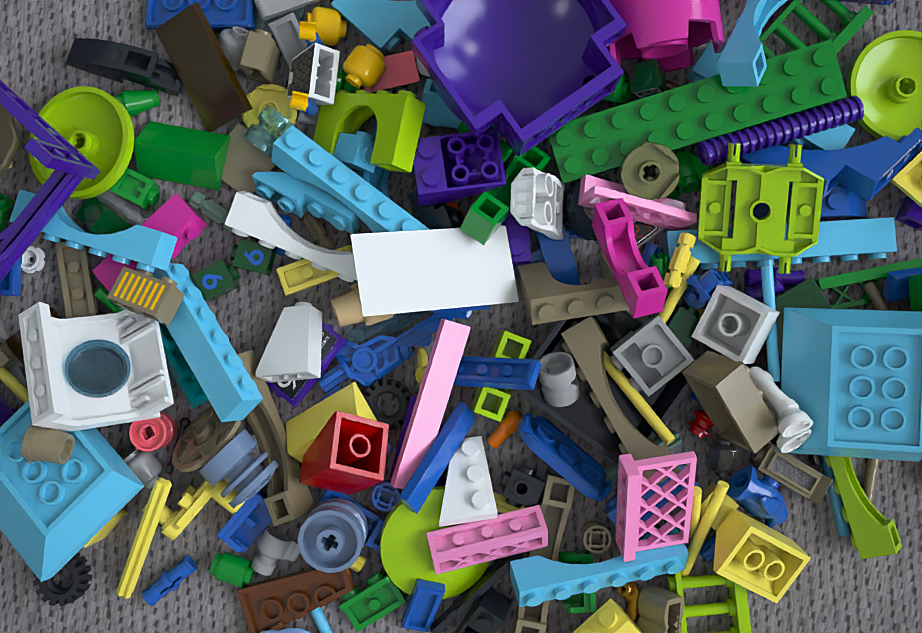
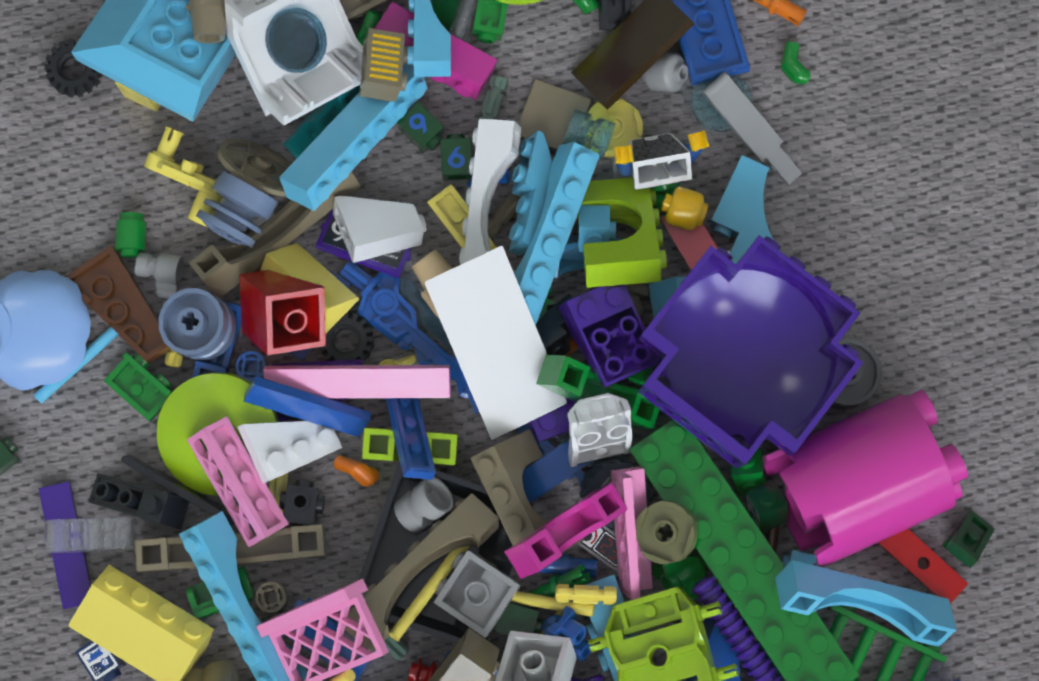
camera: 75 degrees right, 5 degrees down
light yellow axle [116,478,172,599] -> none
light grey head [122,447,162,490] -> none
coral wheel [129,412,177,452] -> none
green slope [134,121,231,191] -> none
blue pin [141,555,198,606] -> none
black hinge [165,417,190,474] -> none
blue hinge [216,490,272,553] -> none
dark tan brick [239,29,281,84] -> none
light grey tile [268,12,307,69] -> none
yellow head [305,7,347,46] -> none
blue tile [401,579,445,632] -> none
blue tile [517,413,612,501] -> none
pearl gold arm [617,581,641,622] -> none

